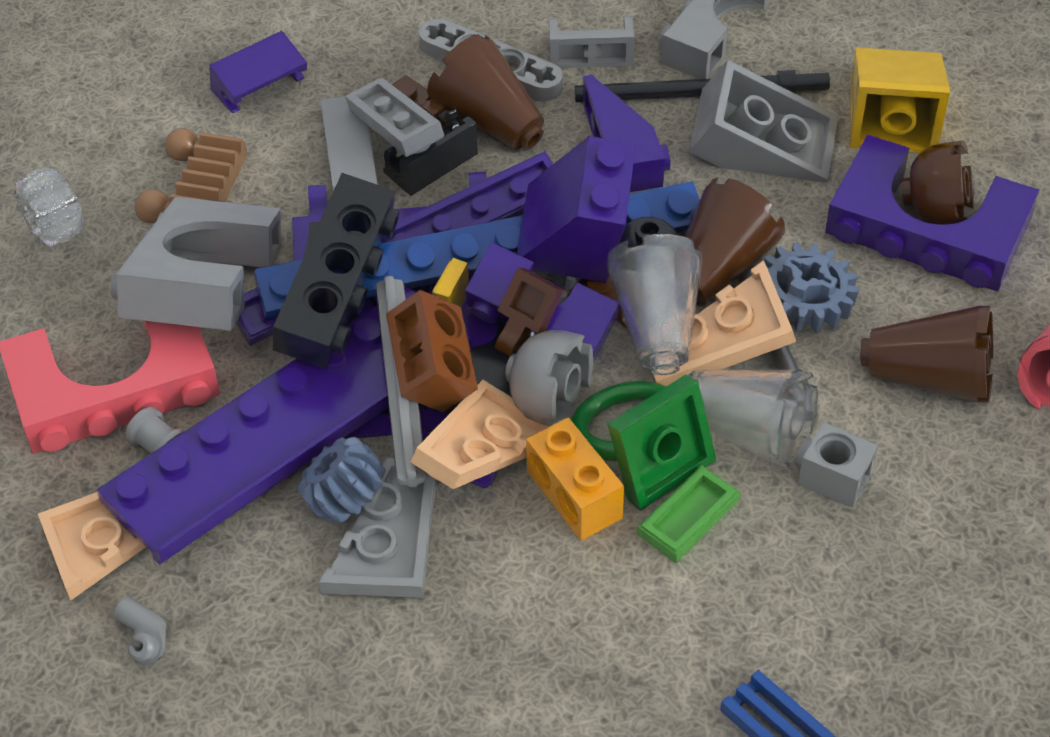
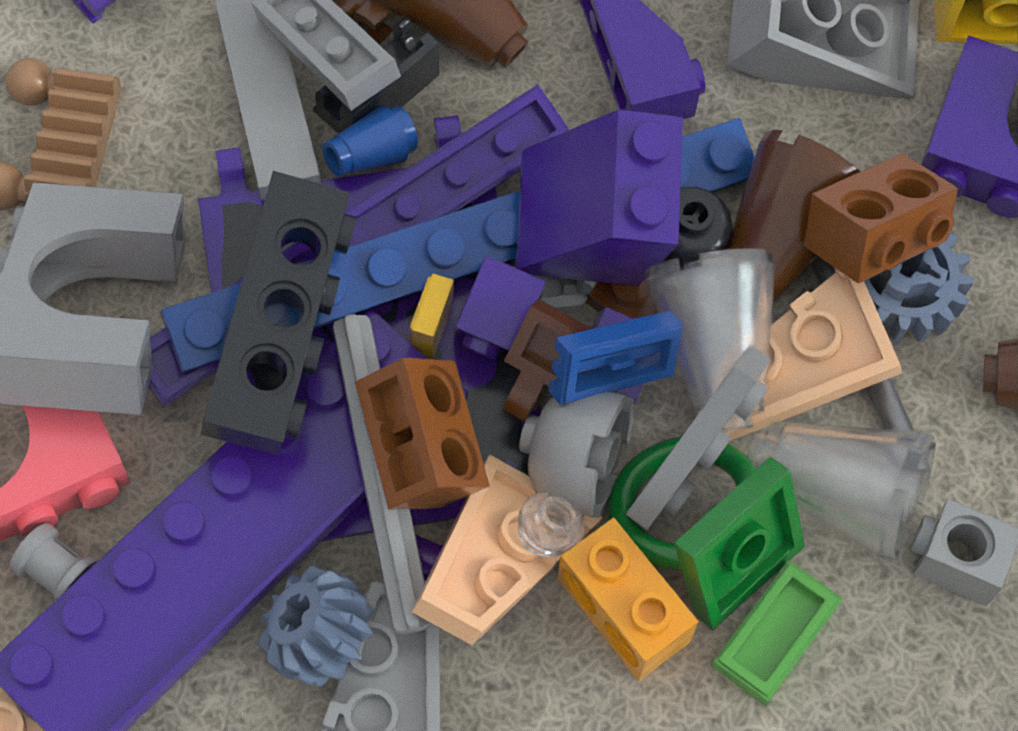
camera: 10 degrees left, 15 degrees up
none -> blue cone [322,105,418,176]
none -> clear plate [518,492,584,558]
none -> blue tile [549,310,683,405]
none -> light grey plate [626,344,771,530]
none -> dark orange brick [804,153,958,284]

